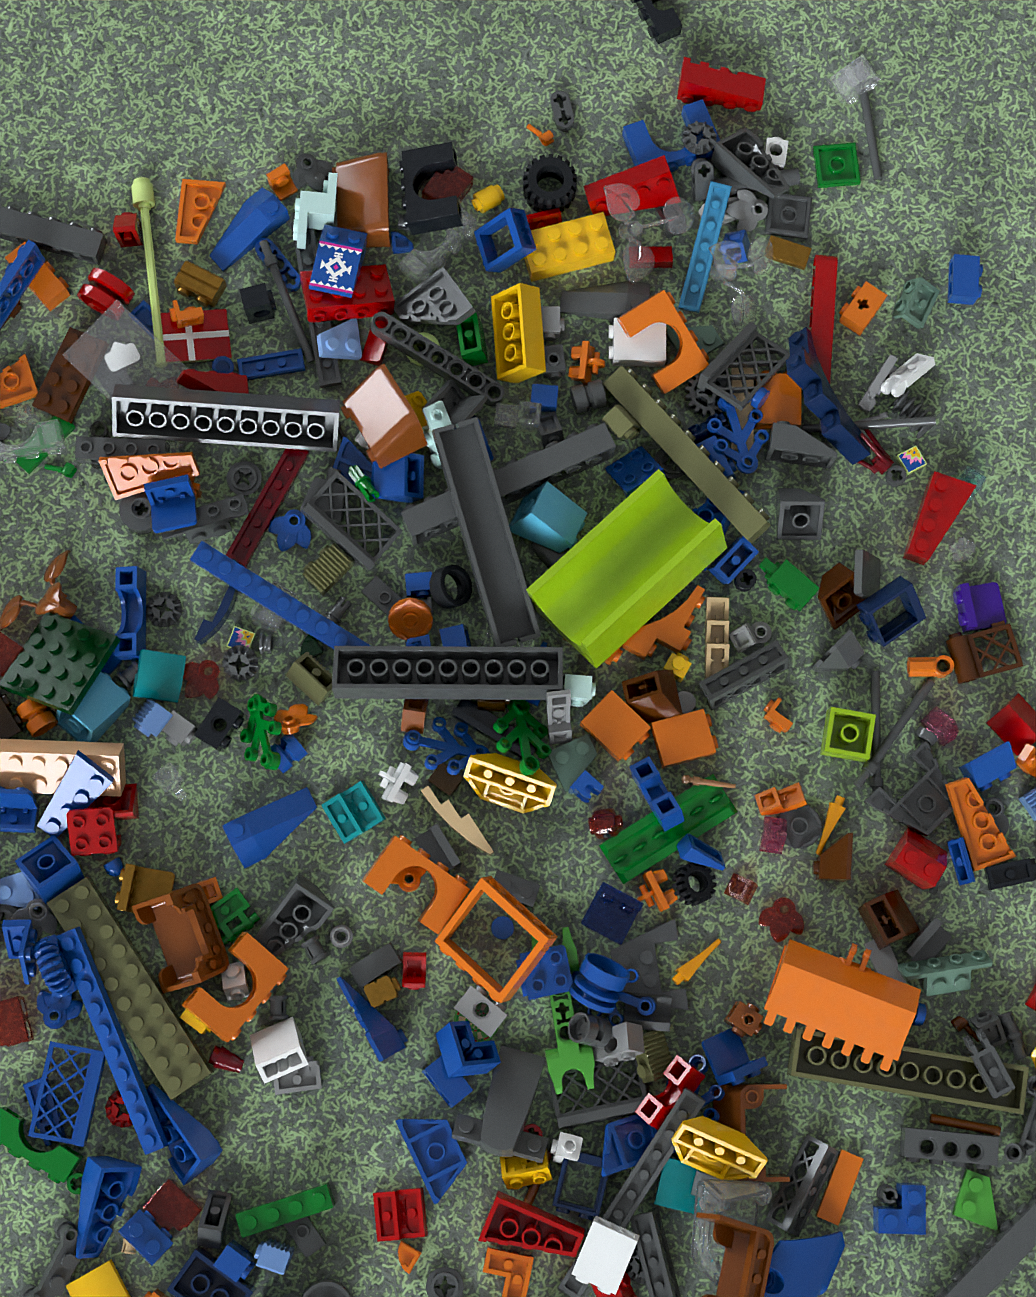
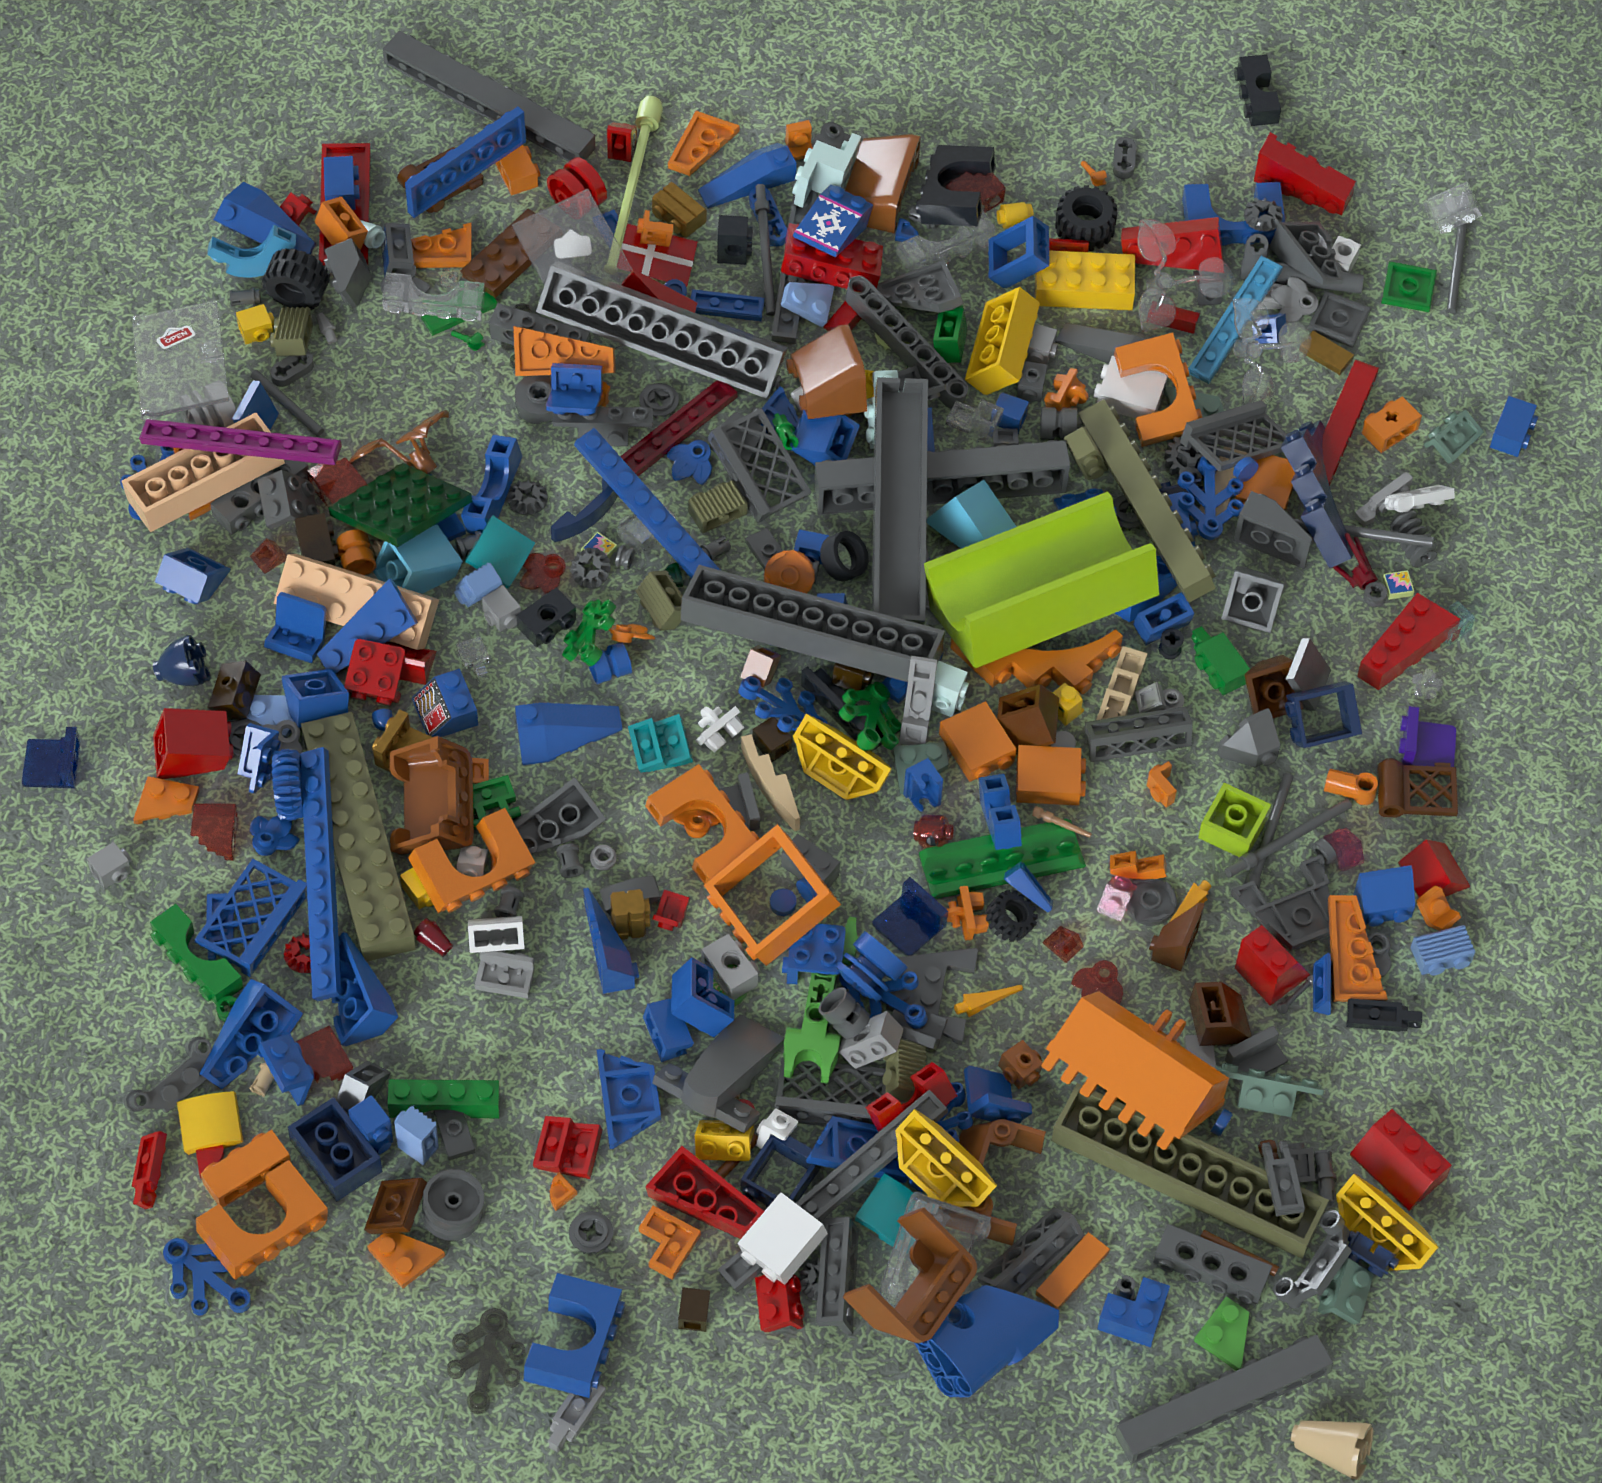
camera: 20 degrees right, 20 degrees down
none -> blue slope [412,668,478,737]

